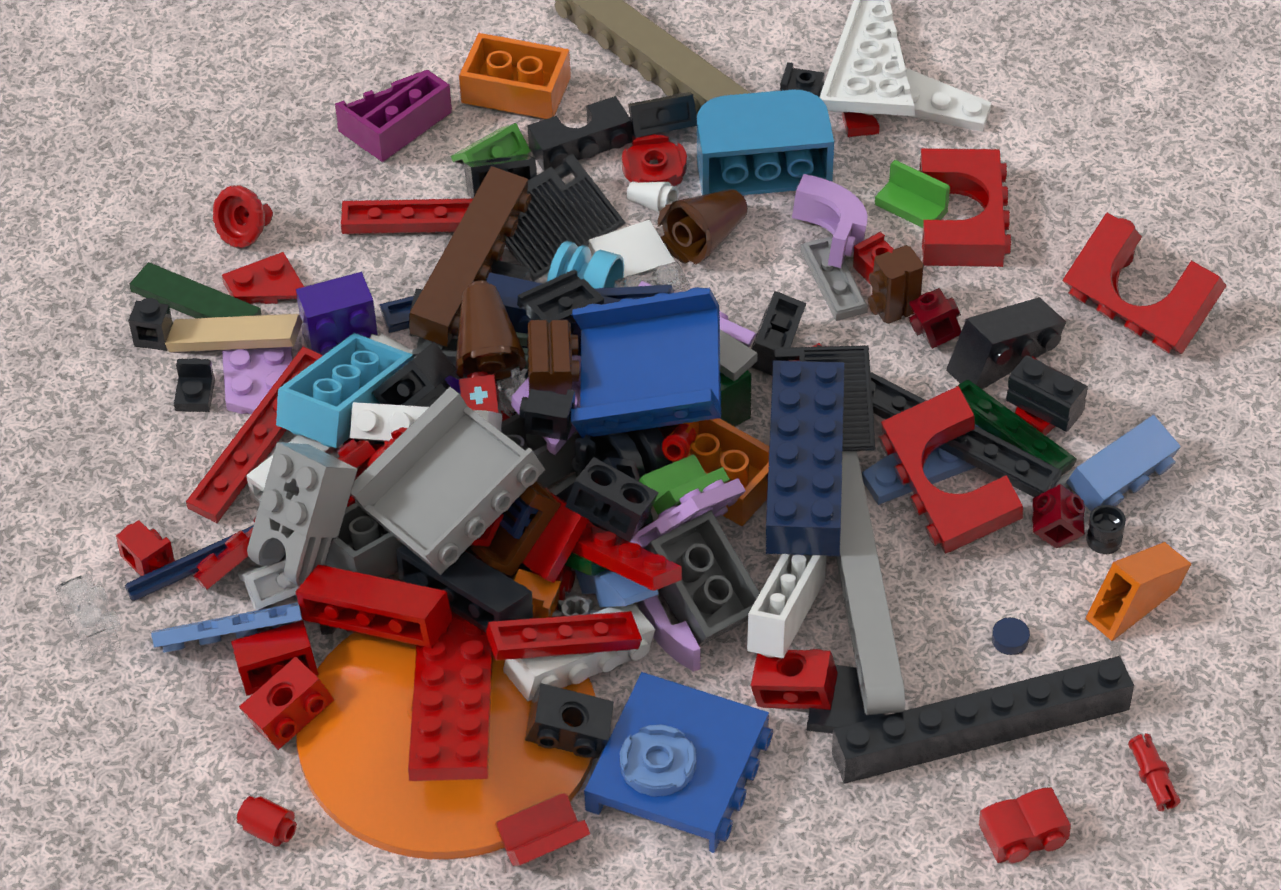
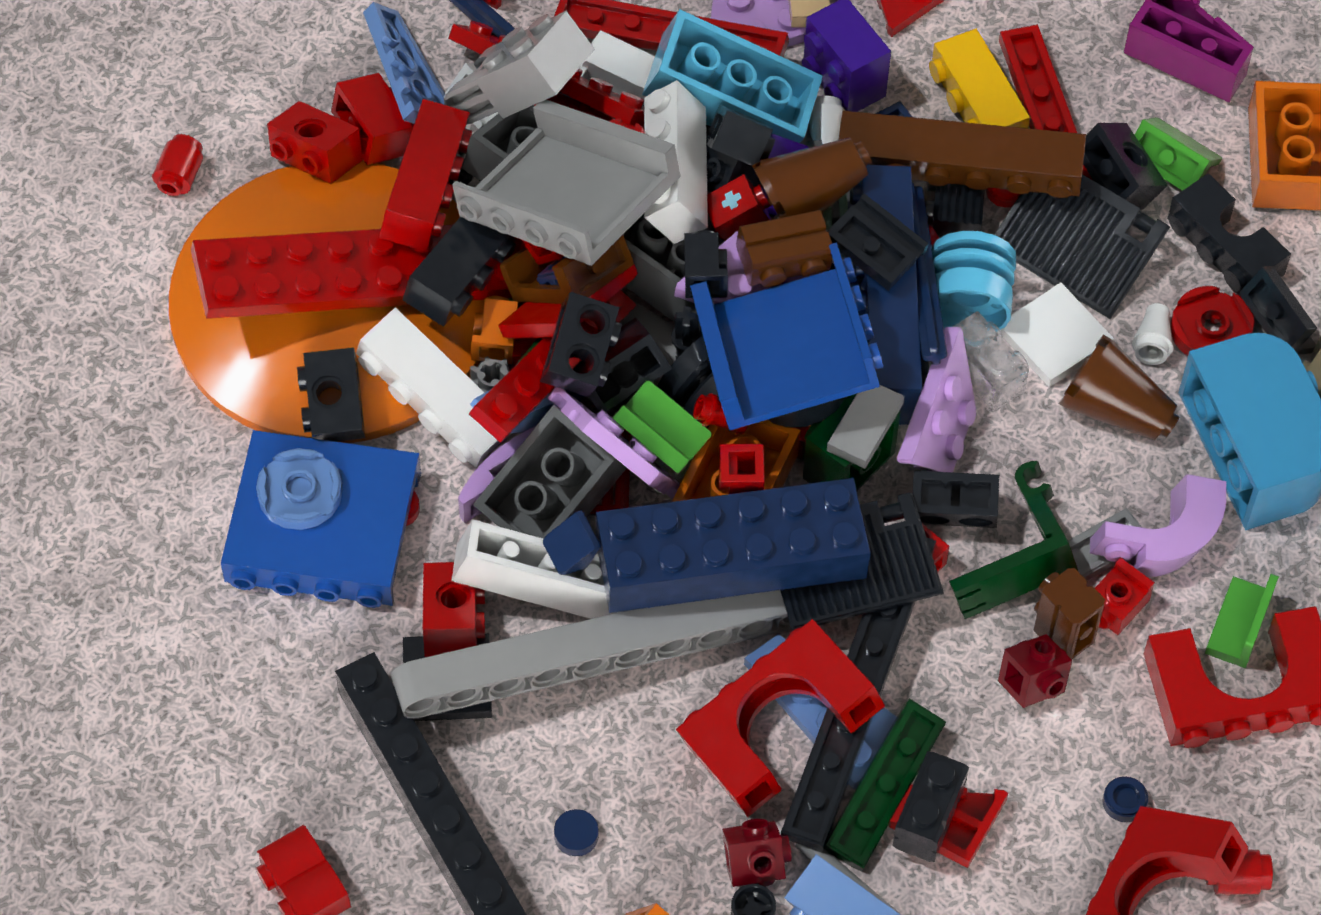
camera: 75 degrees right, 10 degrees up
red plate [486,611,642,660] -> none
red panel [495,793,590,866] -> none
black wedge [946,297,1066,389] -> none
none -> dark blue slope [542,510,601,575]
none -> red brick [719,444,764,494]
none -> yellow brick [929,28,1030,128]
none -> dark green hinge [949,461,1078,619]
none -> dark blue tile [1102,776,1148,822]

